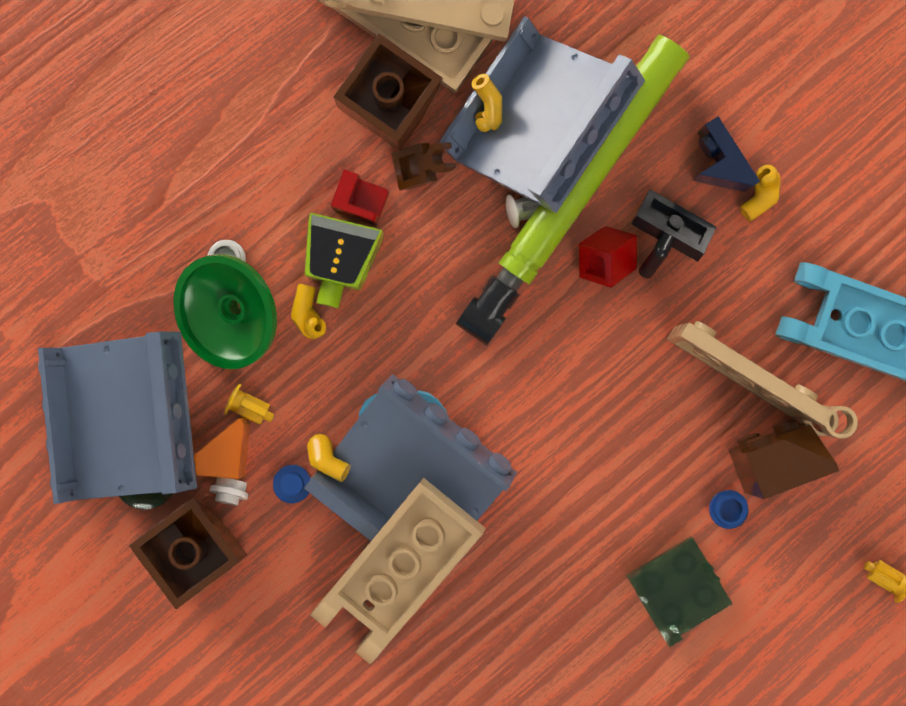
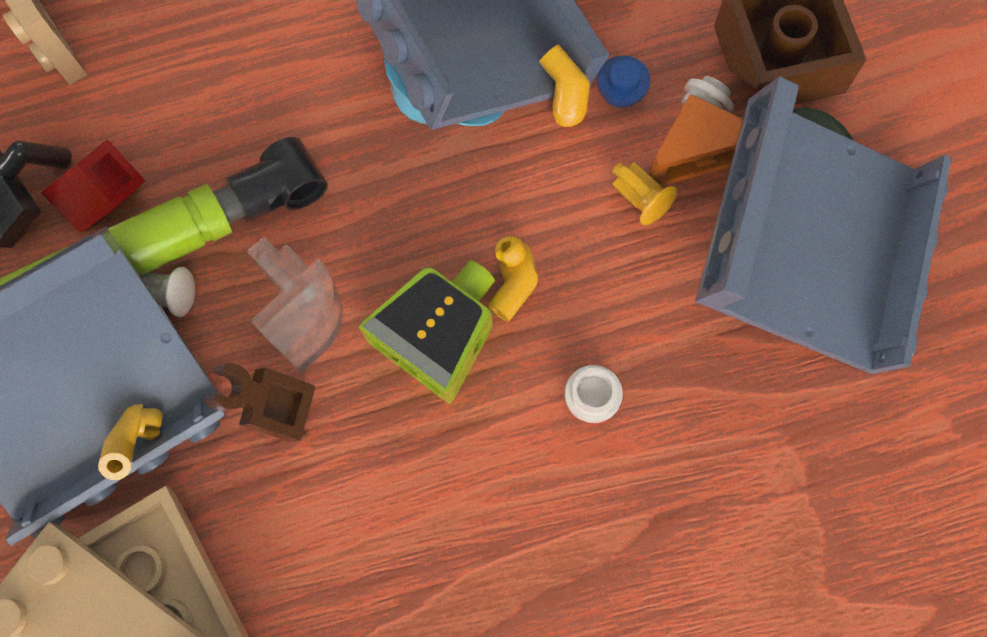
camera: 150 degrees left, 15 degrees down
green dish [173,254,277,369] -> none
red panel [331,169,389,226] -> none
reddish brown slope [333,33,443,150] -> none
none -> clear brick [247,236,343,374]

